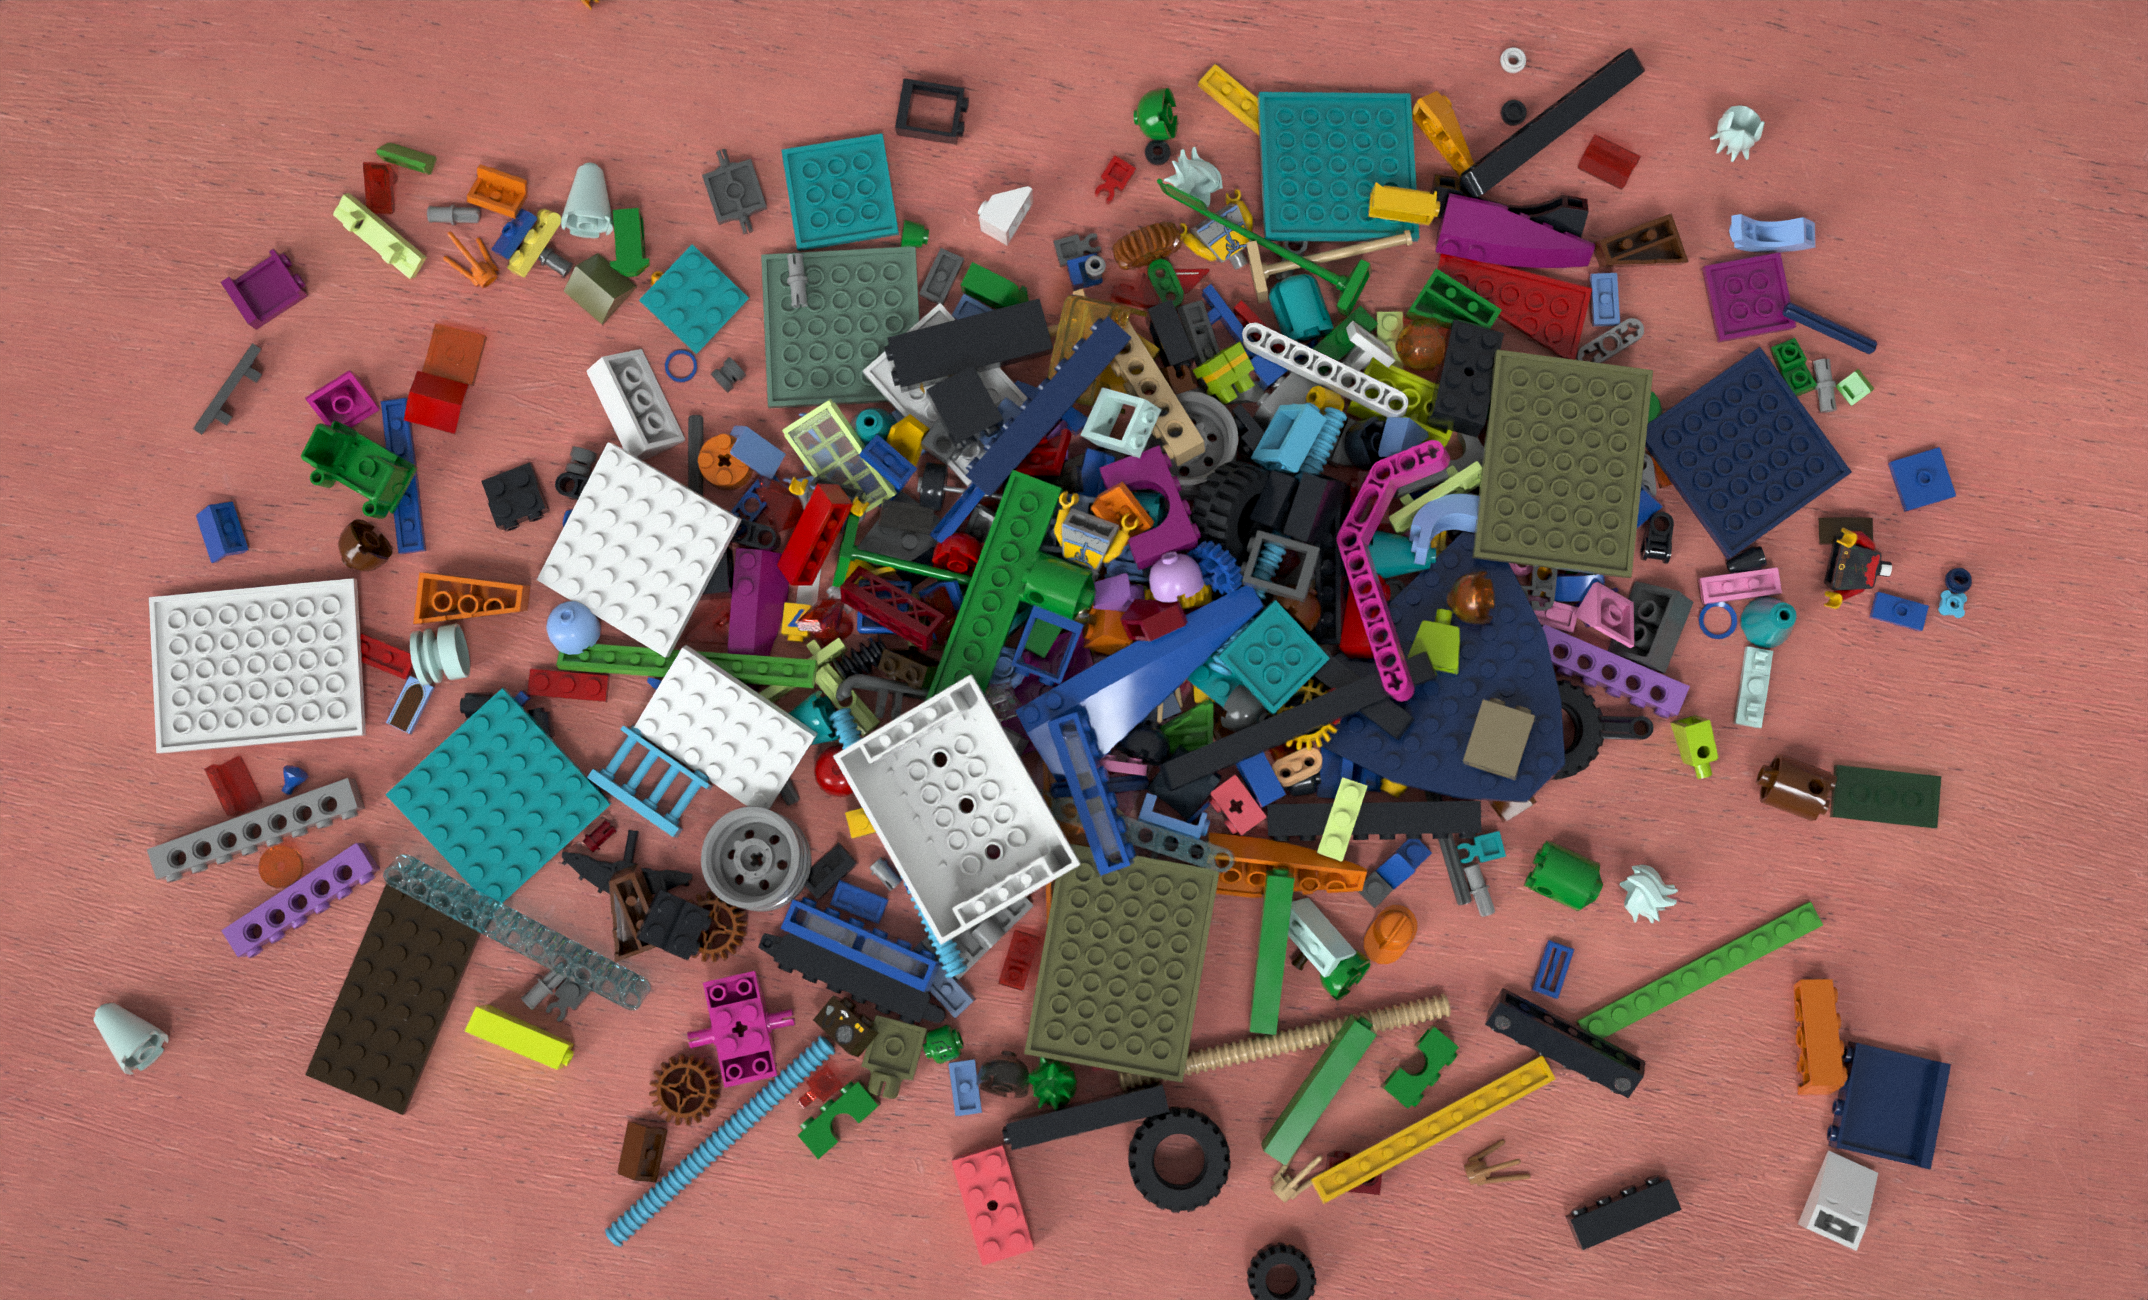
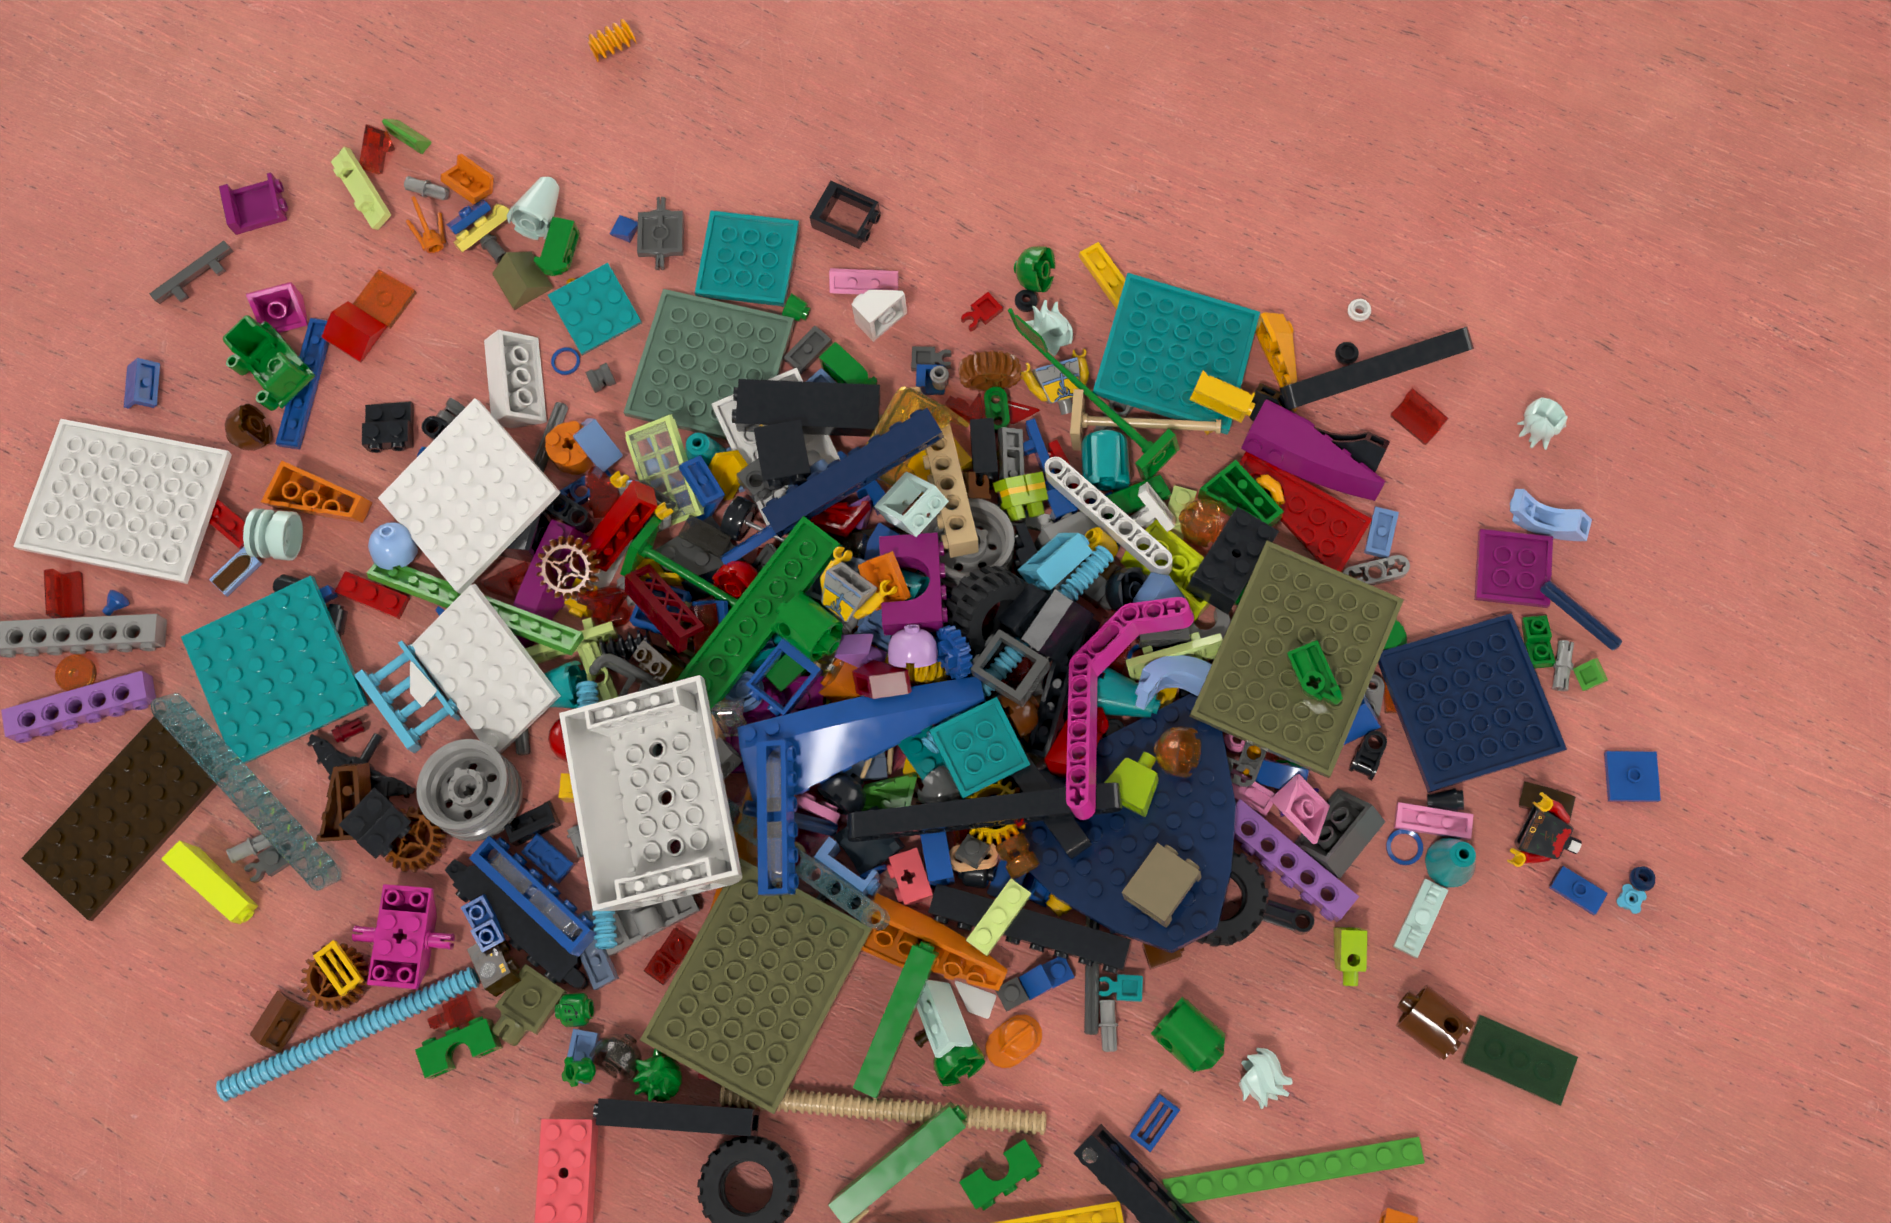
camera: 25 degrees right, 10 degrees down
light grey pin [787,253,808,308] -> none
reddish brown wedge [1594,213,1689,268] -> none
none -> yellow tile [313,940,364,996]
none -> white sticker [410,662,437,707]
none -> blue slope [461,894,505,953]
none -> dark orange gear [535,535,601,600]
none -> green brick [562,1057,596,1087]
none -> blue slope [610,215,638,243]
none -> bright pink plate [829,268,898,294]
none -> dark grey plate [955,834,990,869]
none -> white sticker [955,981,996,1019]
none -> clear orange wheel [995,833,1040,880]
none -> light orange arm [1255,474,1285,505]
none -> green piece [1287,640,1343,706]

